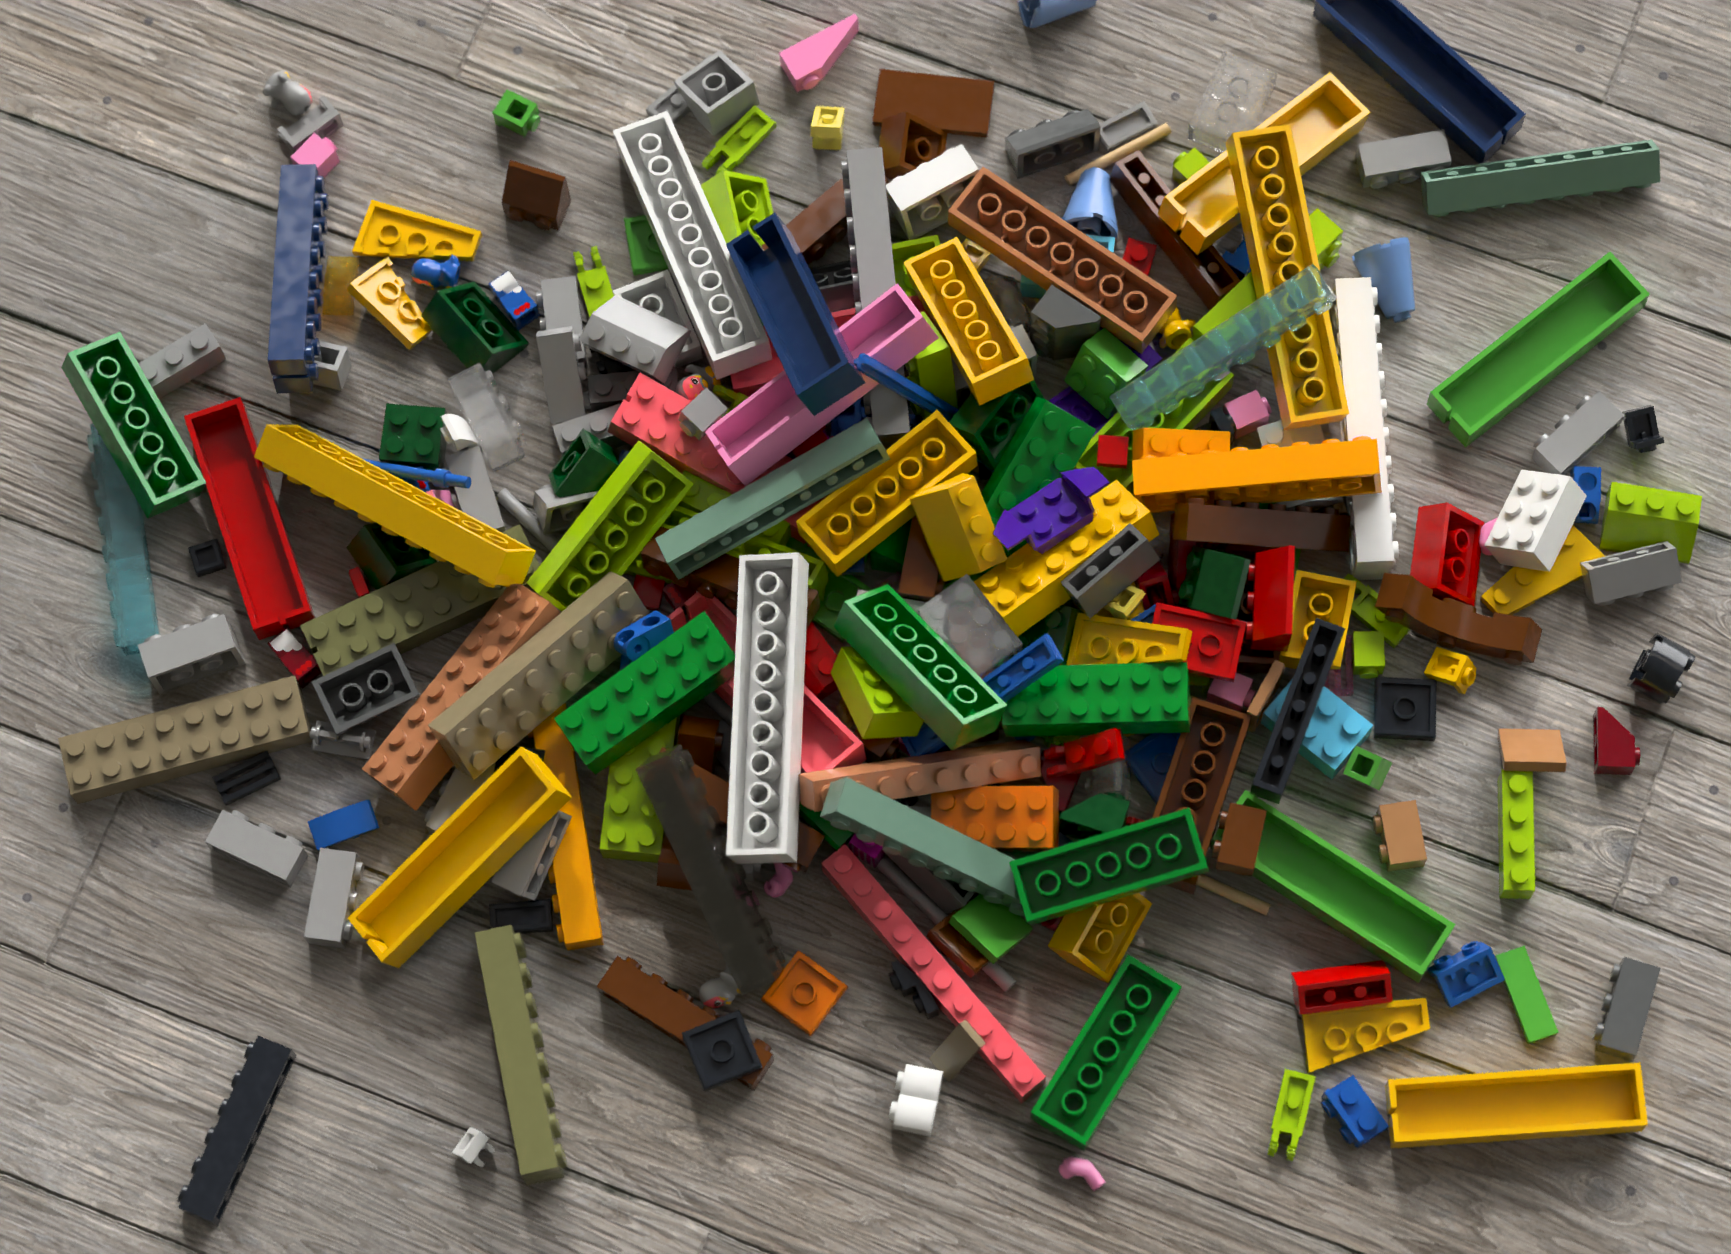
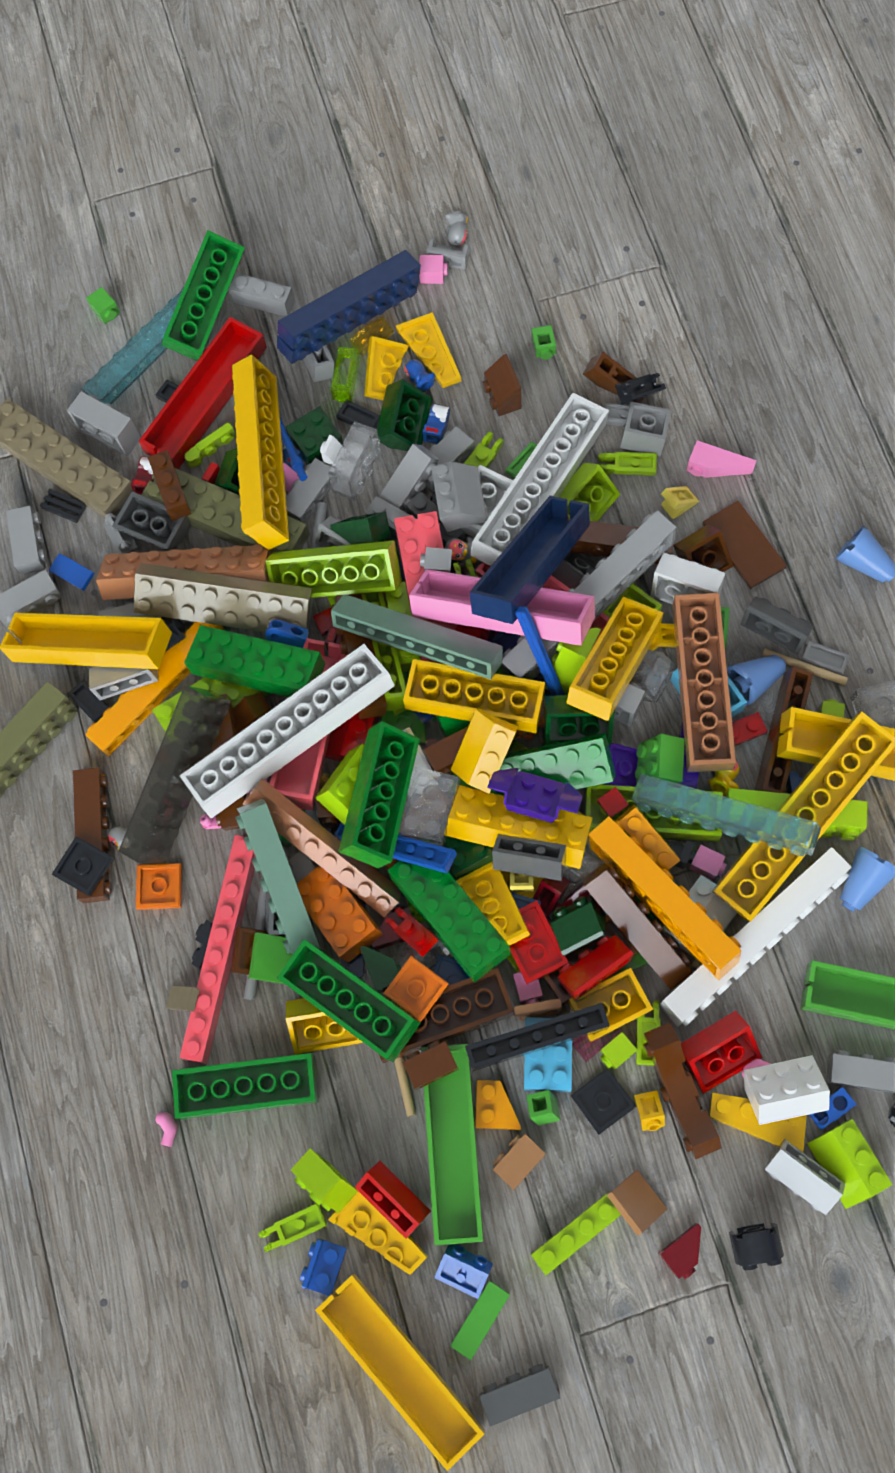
camera: 55 degrees right, 0 degrees up
white brick [889,1064,943,1136] -> none
dark grey slope [1030,285,1101,360] -> none
none -> bright green brick [86,287,120,324]
none -> reddish brown brick [148,450,192,521]
none -> lime hinge [184,422,236,468]
none -> lime brick [291,1148,358,1213]
none -> clear neon green window [330,347,360,402]
none -> black tile [336,399,380,435]
none -> orange tile [383,955,449,1022]
none -> light orange wing [475,1080,521,1130]
none -> reddish brown slope [583,352,644,403]
none -> black hinge [615,373,666,405]

